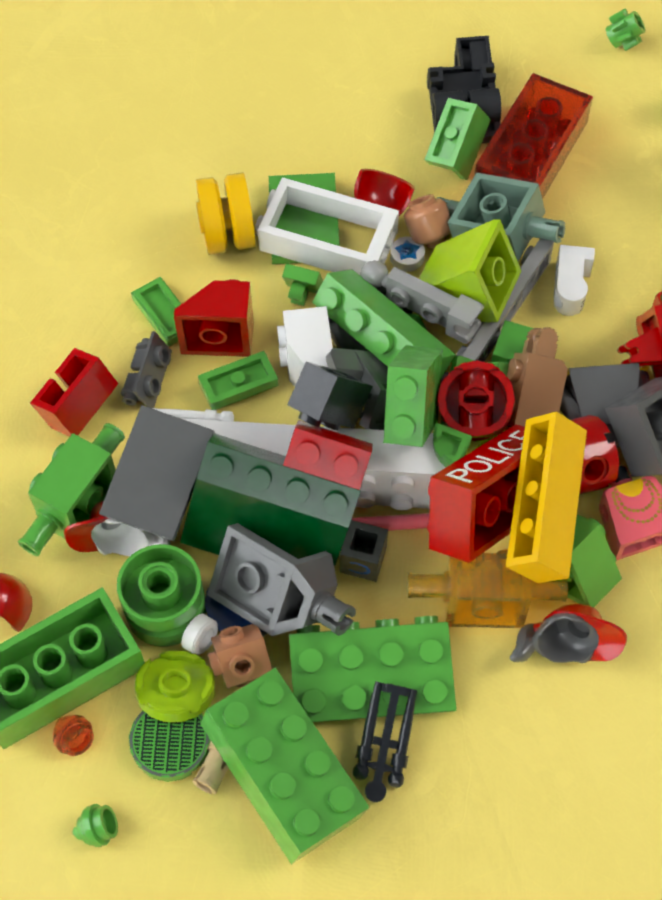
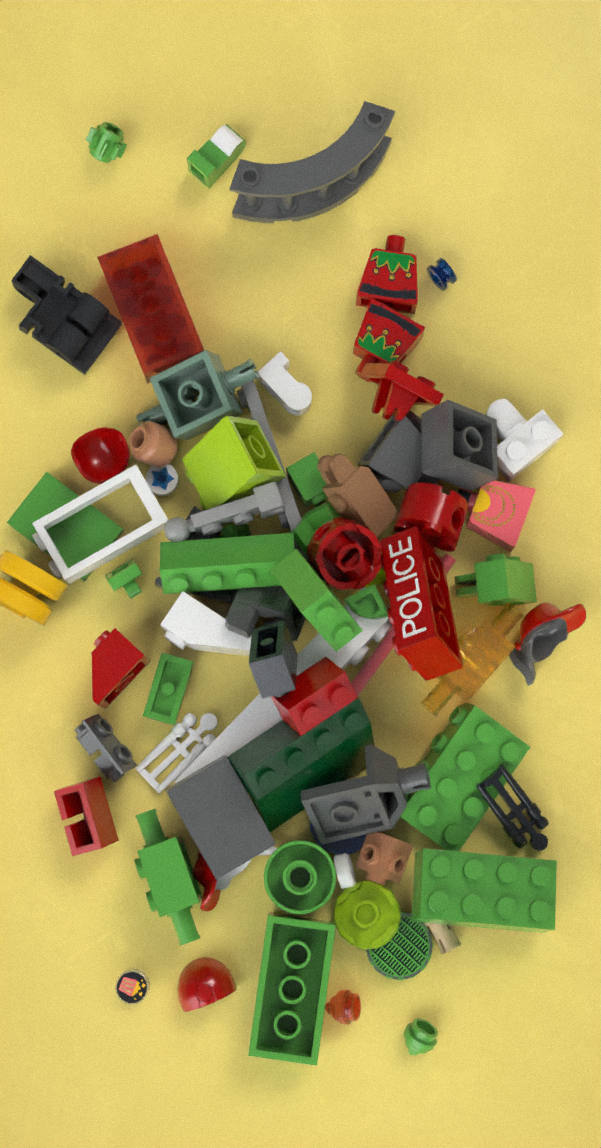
camera: 50 degrees left, 20 degrees up
bright green tile [131,276,181,347] -> none
pearl dark grey brick [340,520,388,582] -> none
bright green panel [424,98,490,180] -> none
yellow brick [506,411,587,583] -> none

